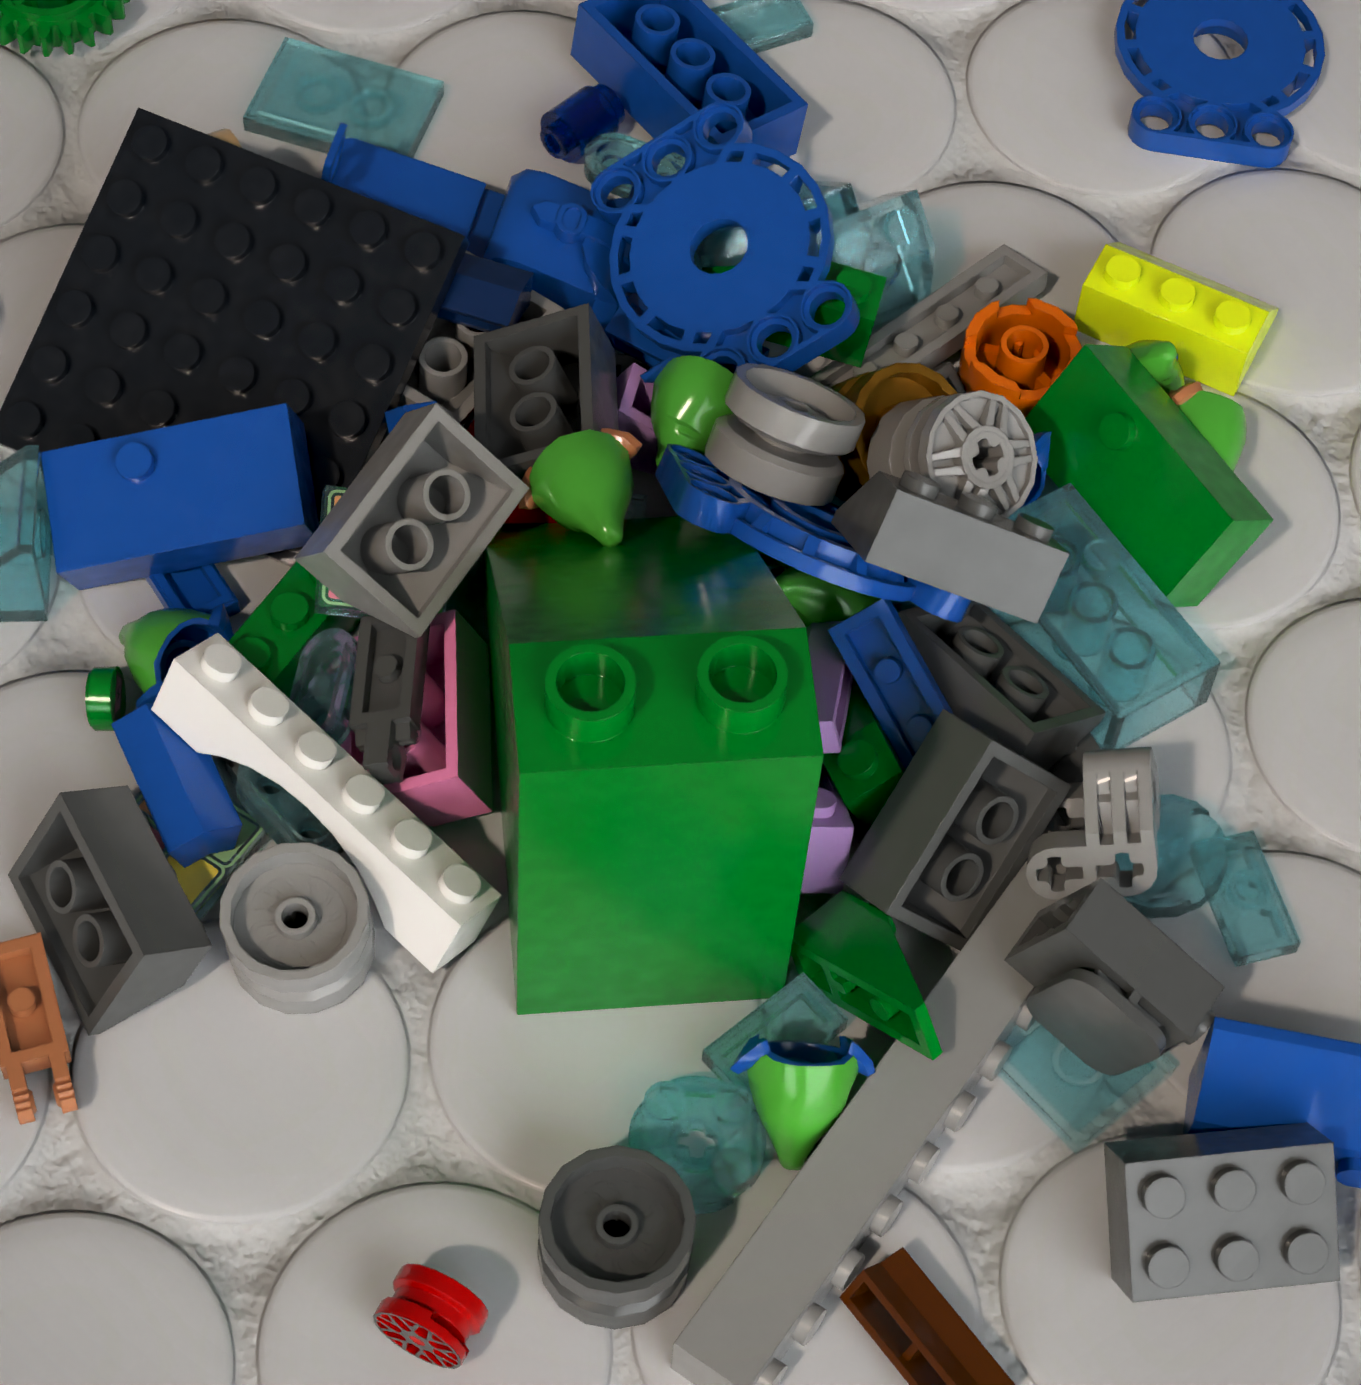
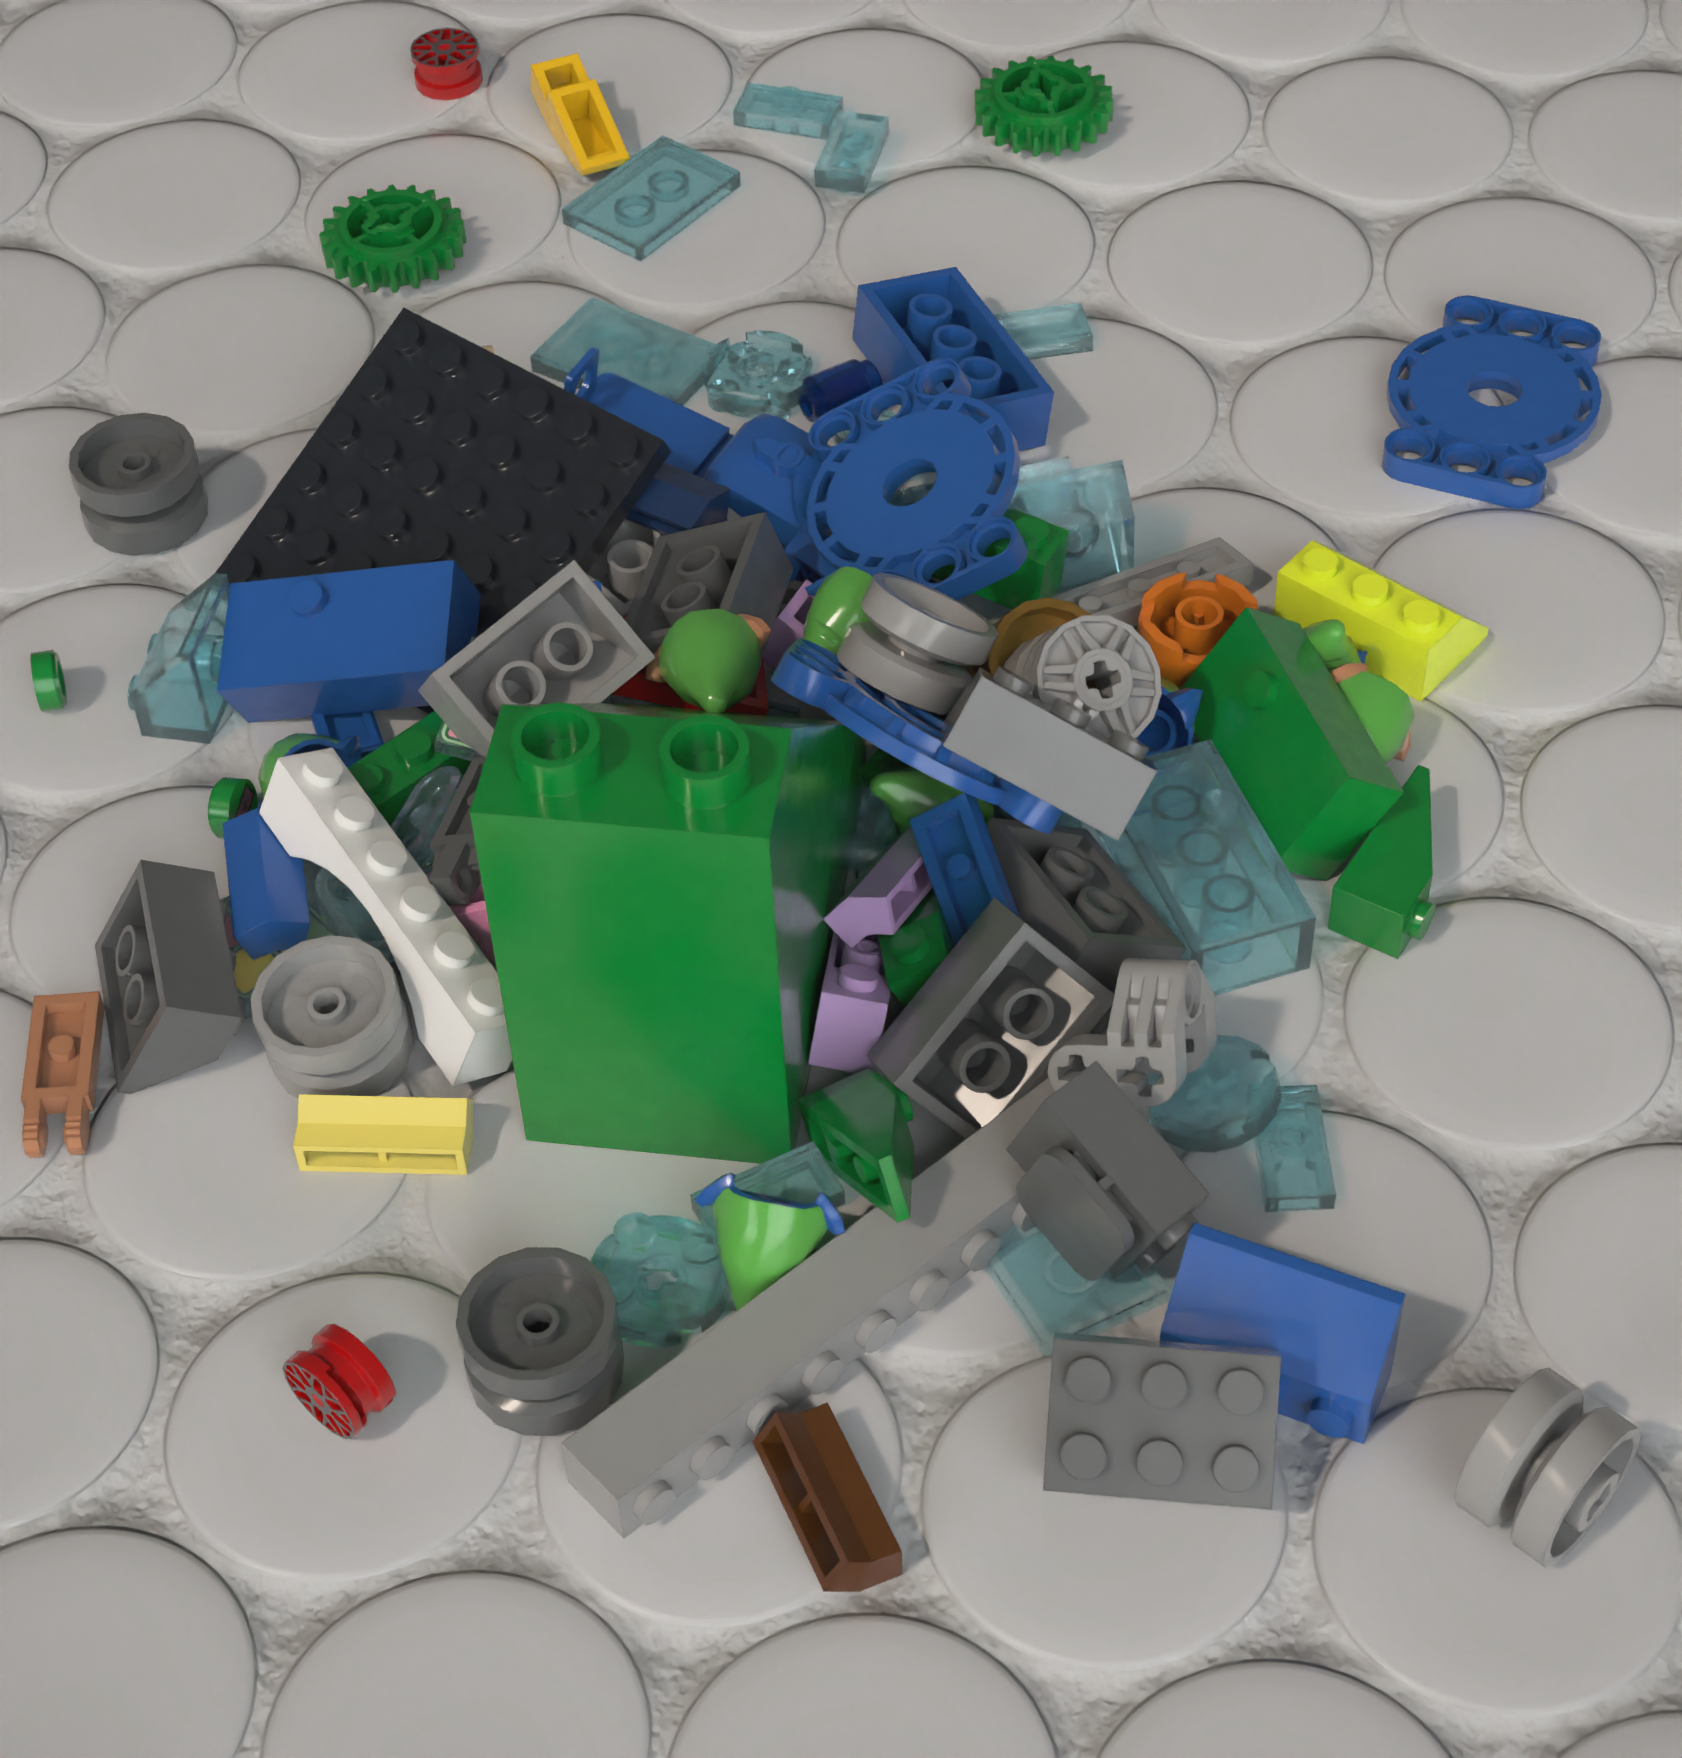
camera: 20 degrees right, 10 degrees down
none -> light yellow piece [293,1094,474,1175]
none -> clear light blue plate [703,331,813,420]
none -> green slope [1328,765,1436,959]

